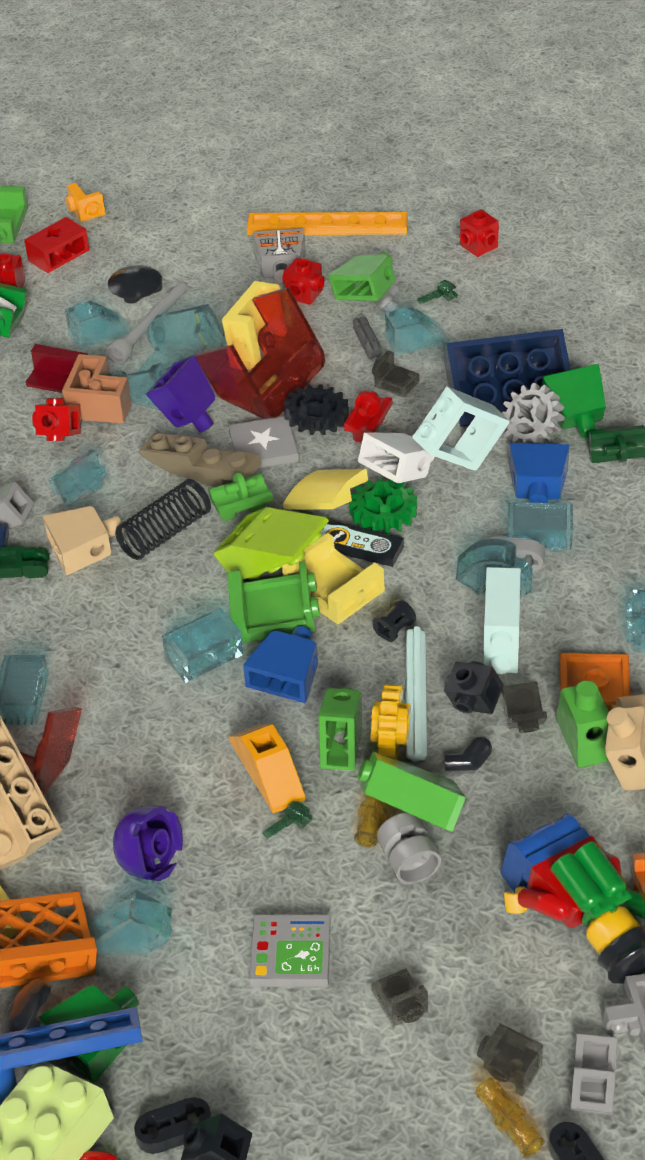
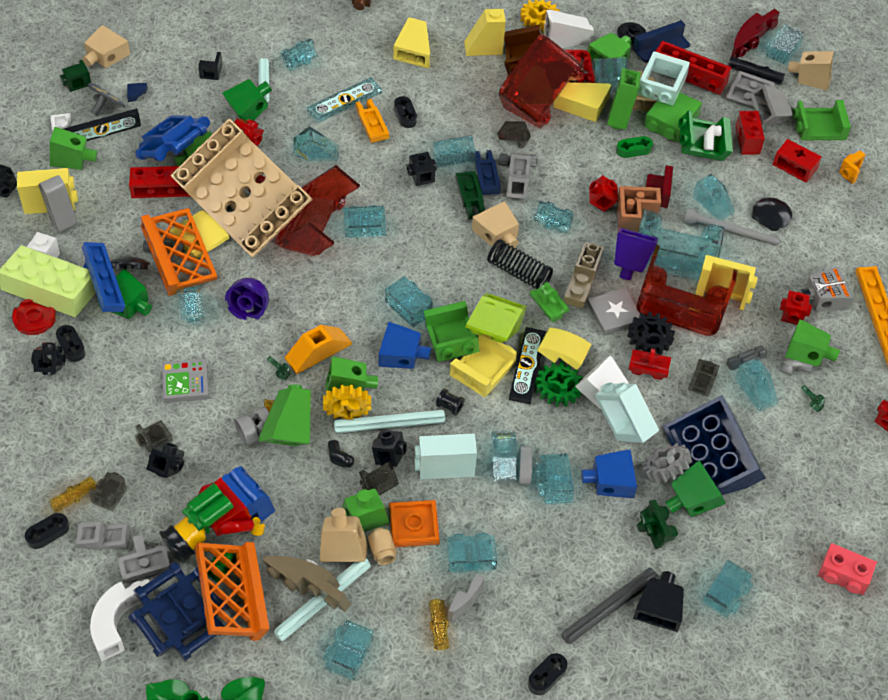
camera: 75 degrees right, 10 degrees up
none -> black brick [146,442,185,478]

